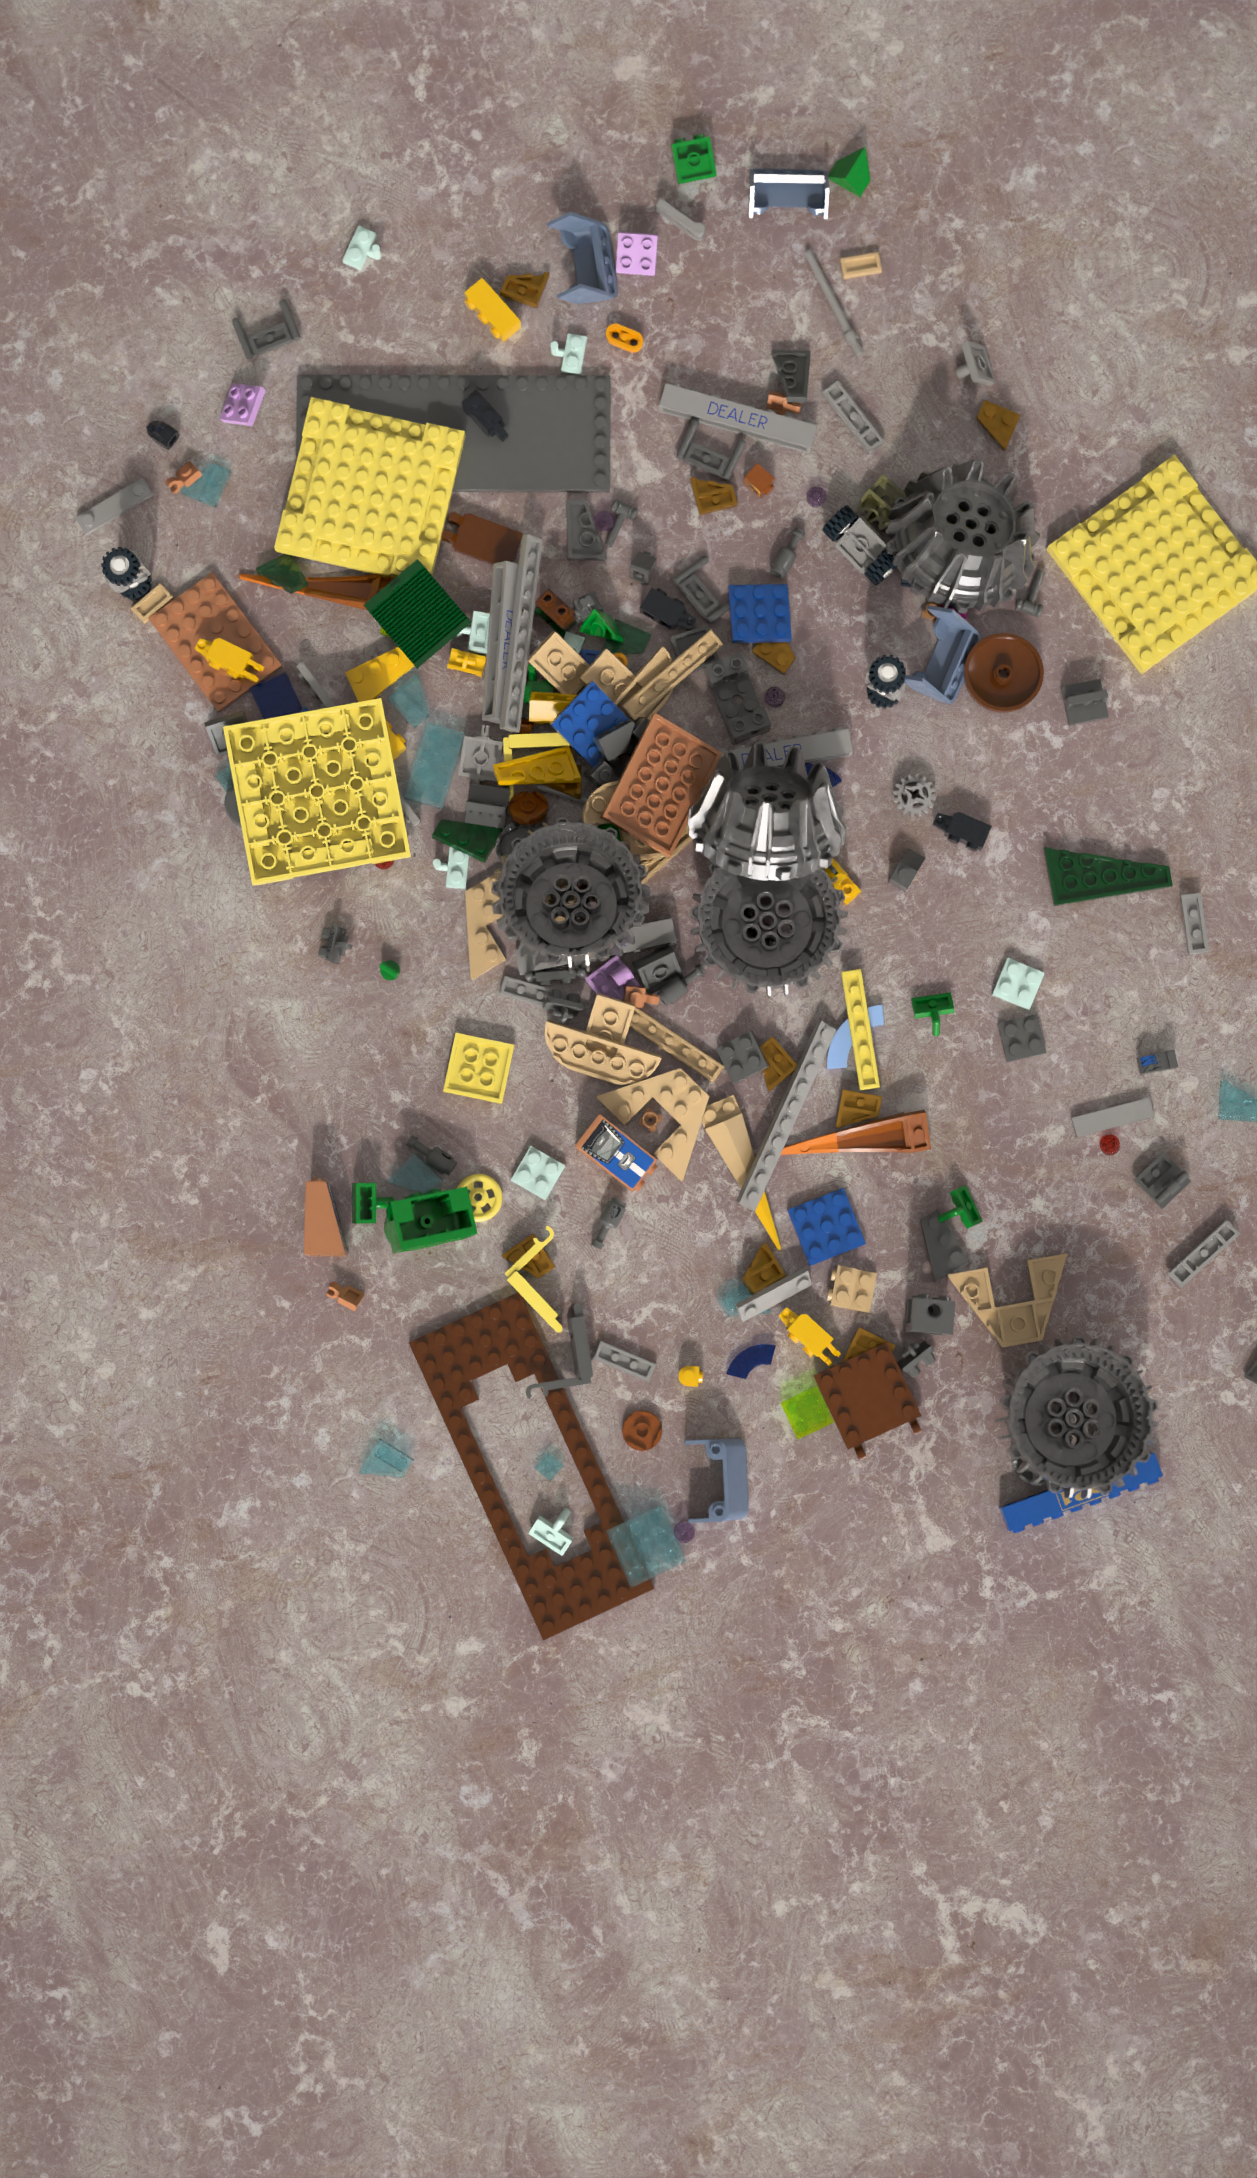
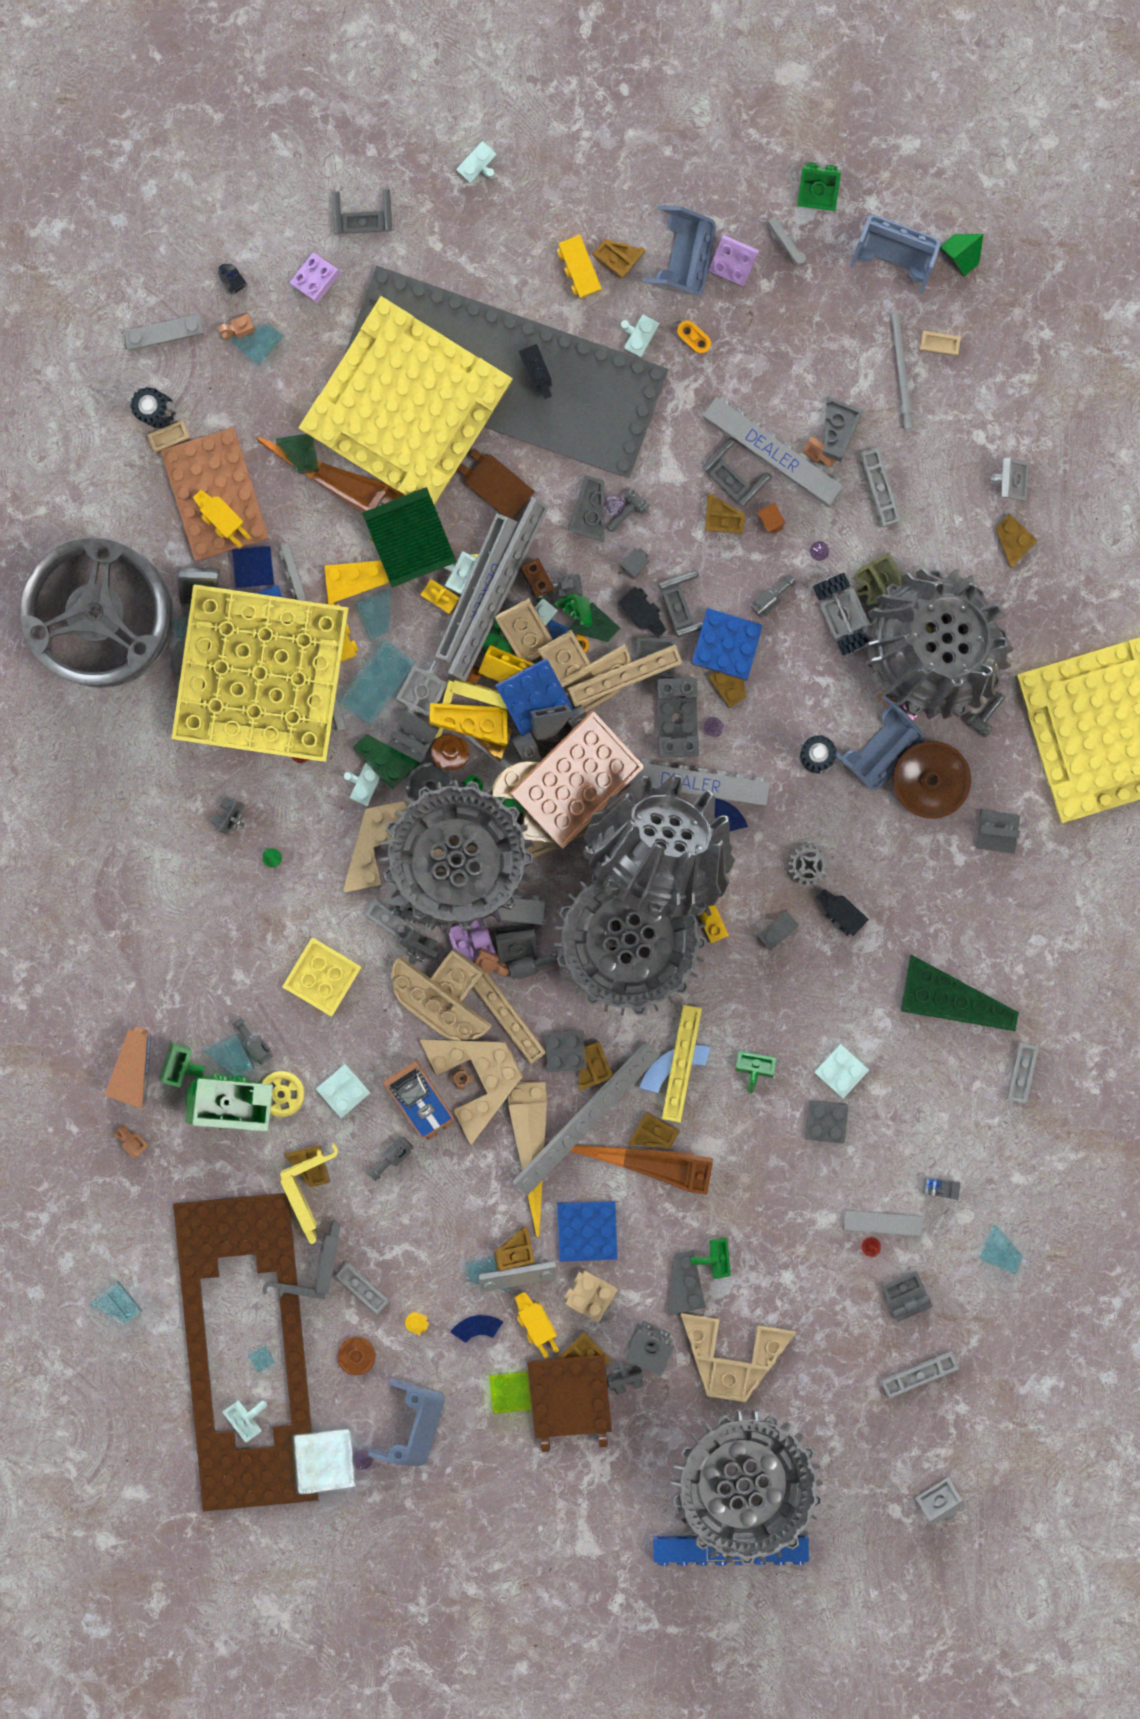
camera: 15 degrees right, 5 degrees up
none -> flat silver wheel [19,538,174,688]

